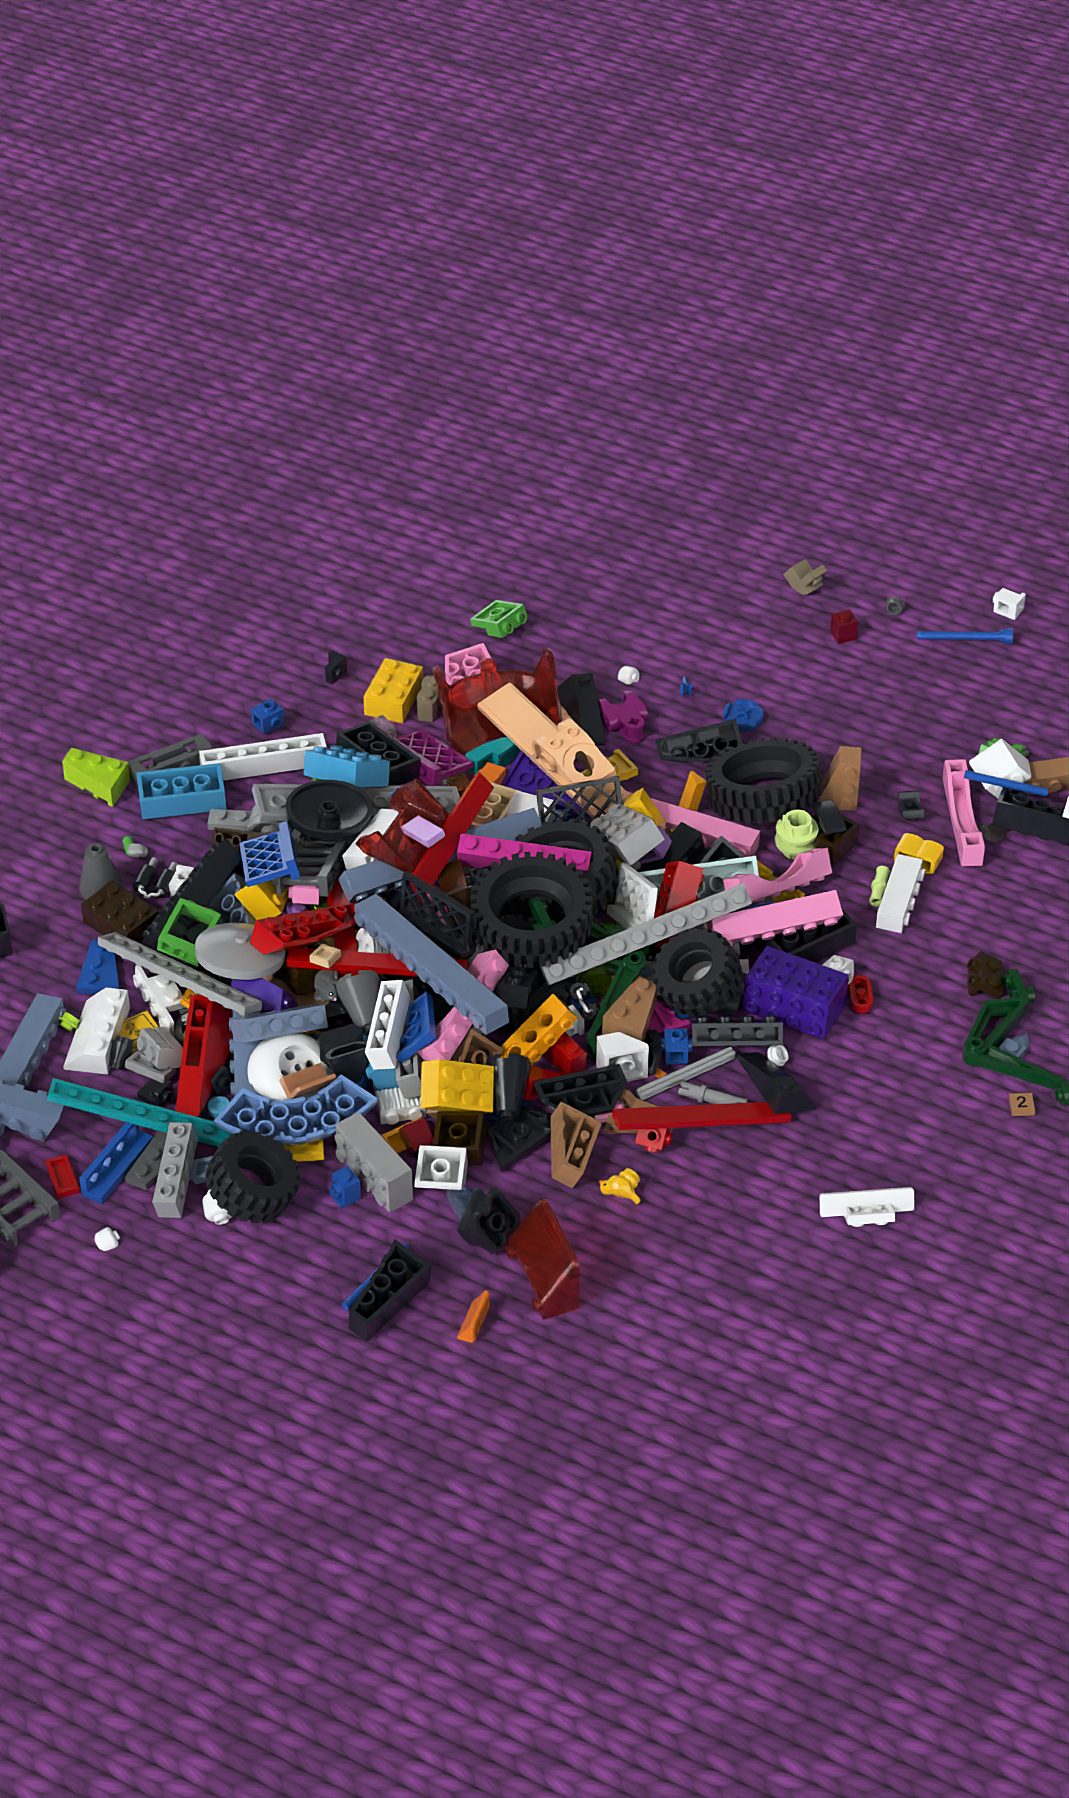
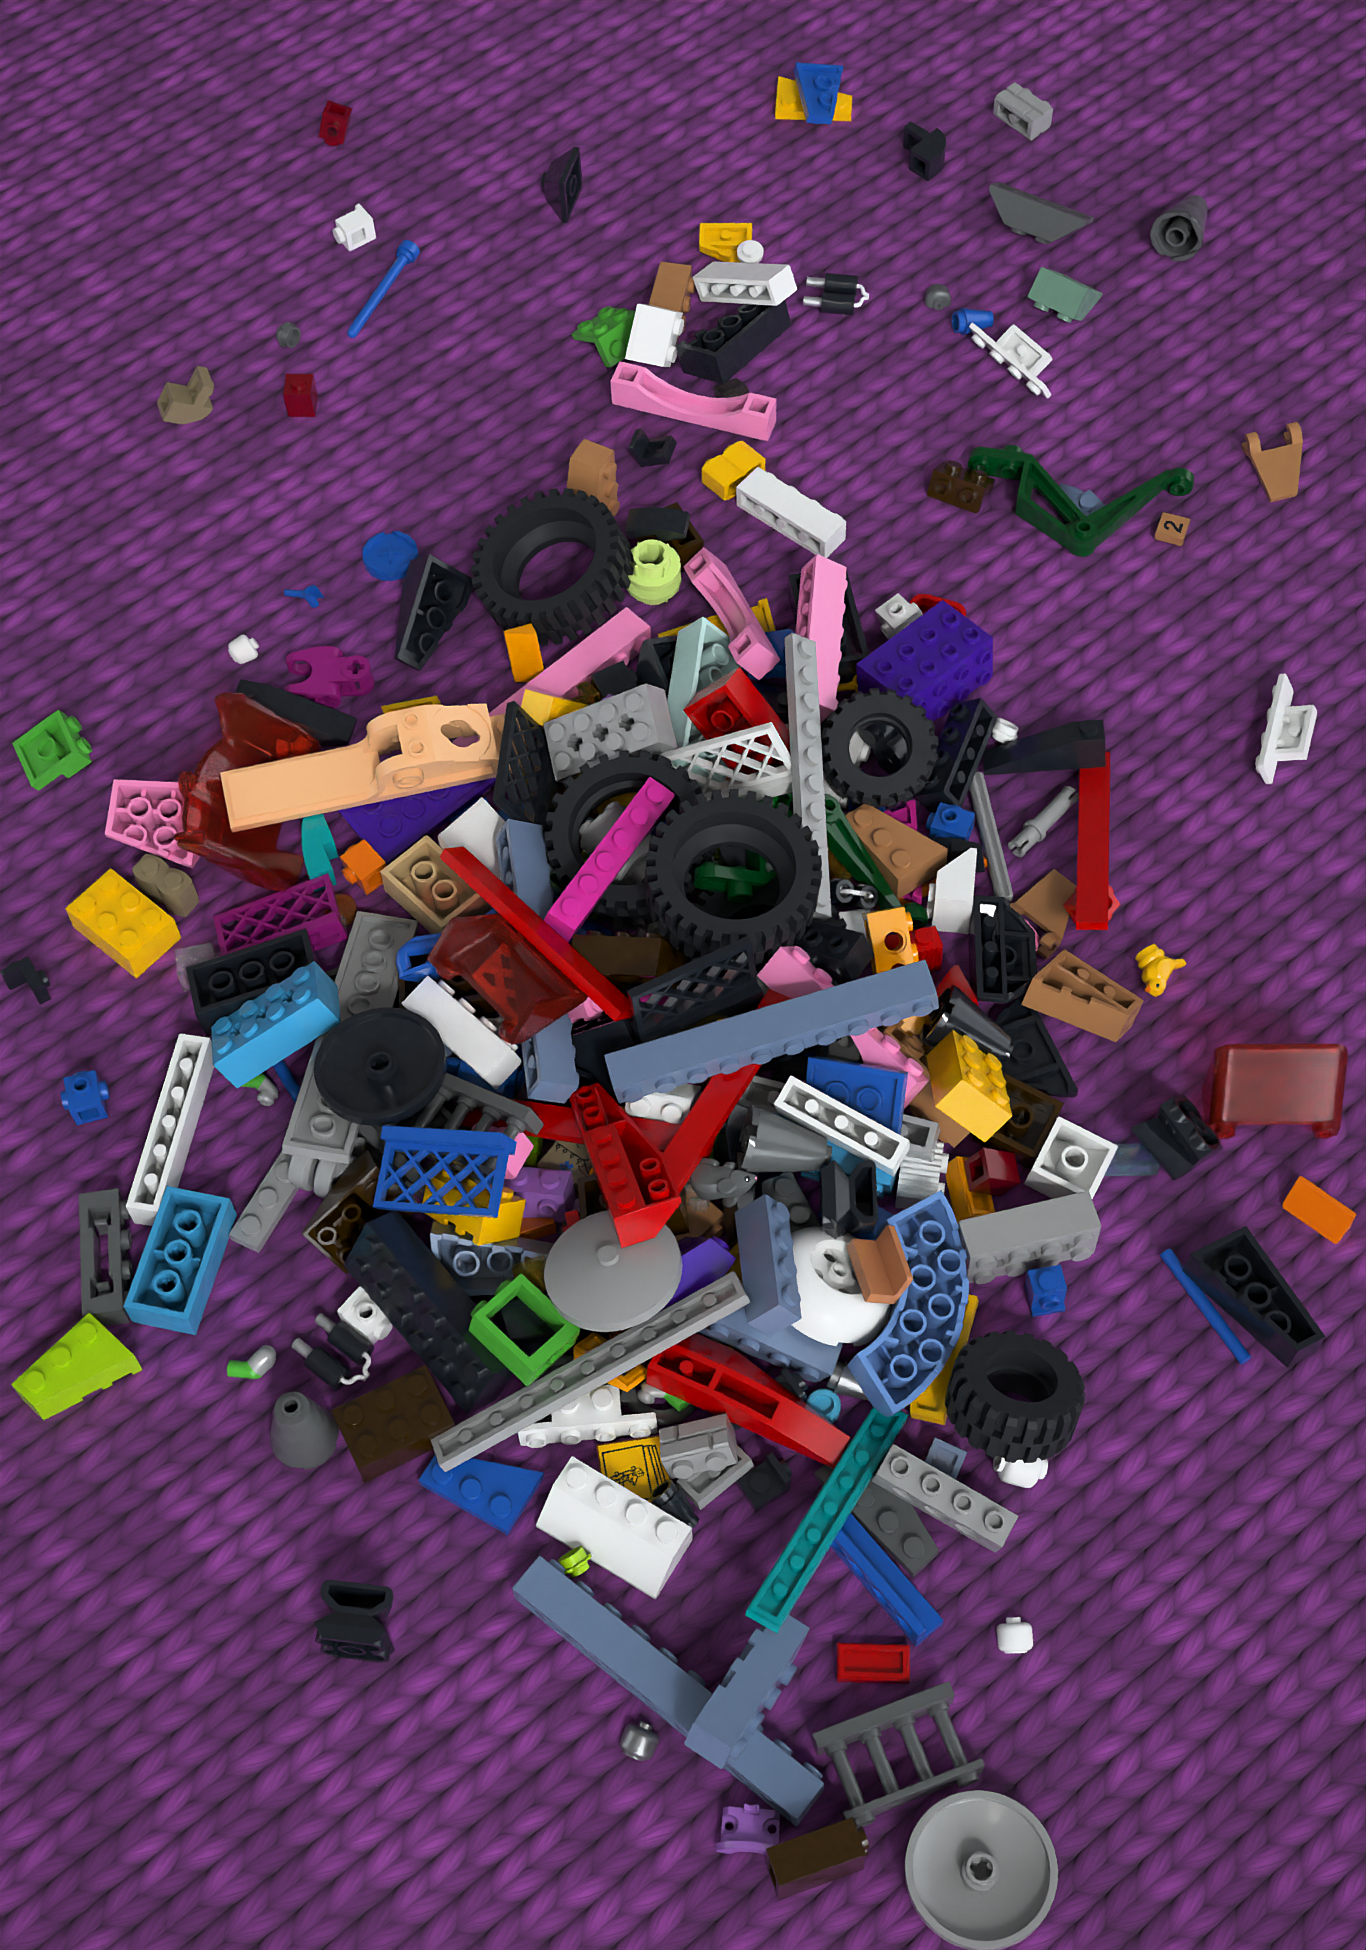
camera: 65 degrees left, 15 degrees up
tan tile [309,944,341,968] -> none
lavender tile [401,816,445,848] -> none
yellowish green pin [869,866,890,907] -> none
blue bar [964,770,1048,797] -> none

